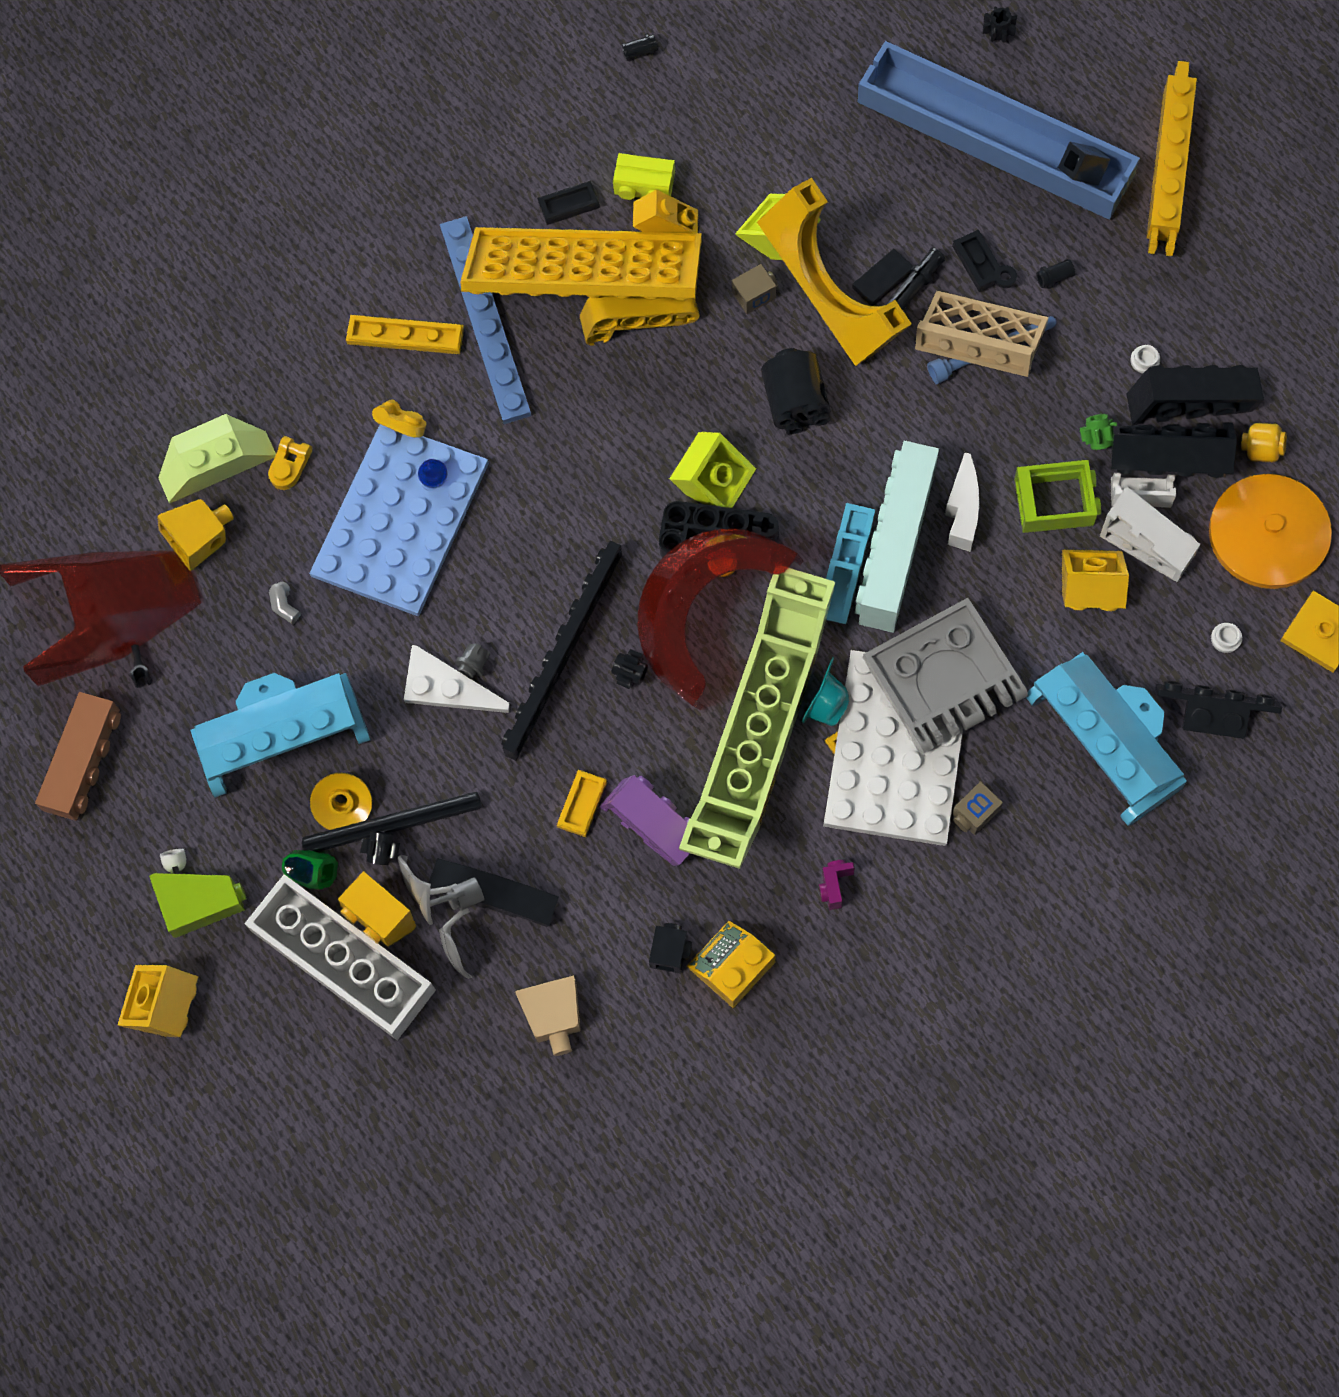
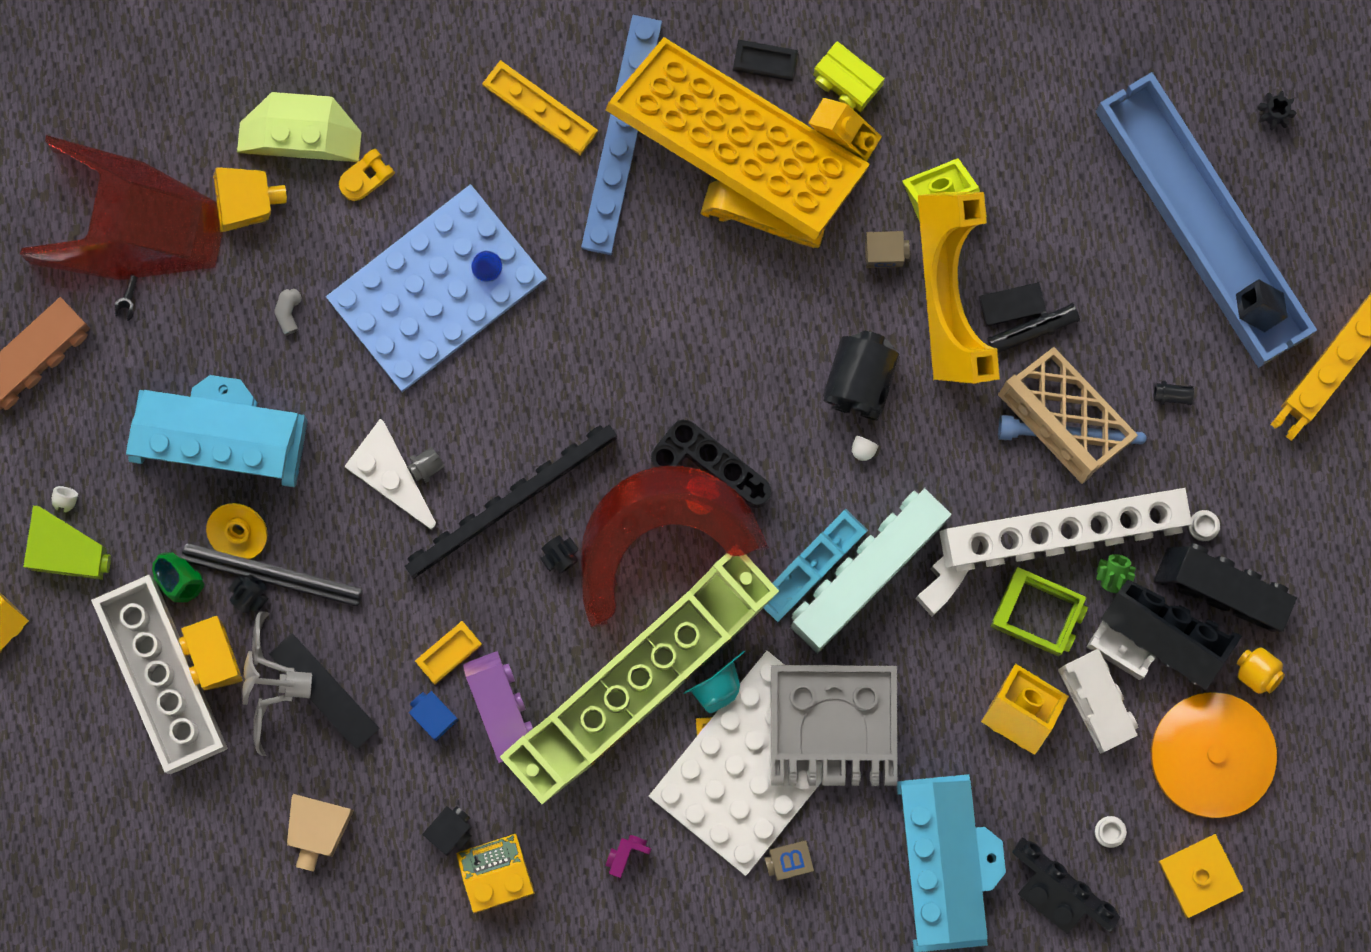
camera: 20 degrees right, 10 degrees up
yellow plate [372,400,427,437] -> none
neon yellow slope [669,432,756,508] -> none
black hinge [952,229,1017,292] -> none
none -> blue brick [408,691,459,741]
none -> white hinge [852,436,879,461]
none -> white brick [939,488,1192,572]

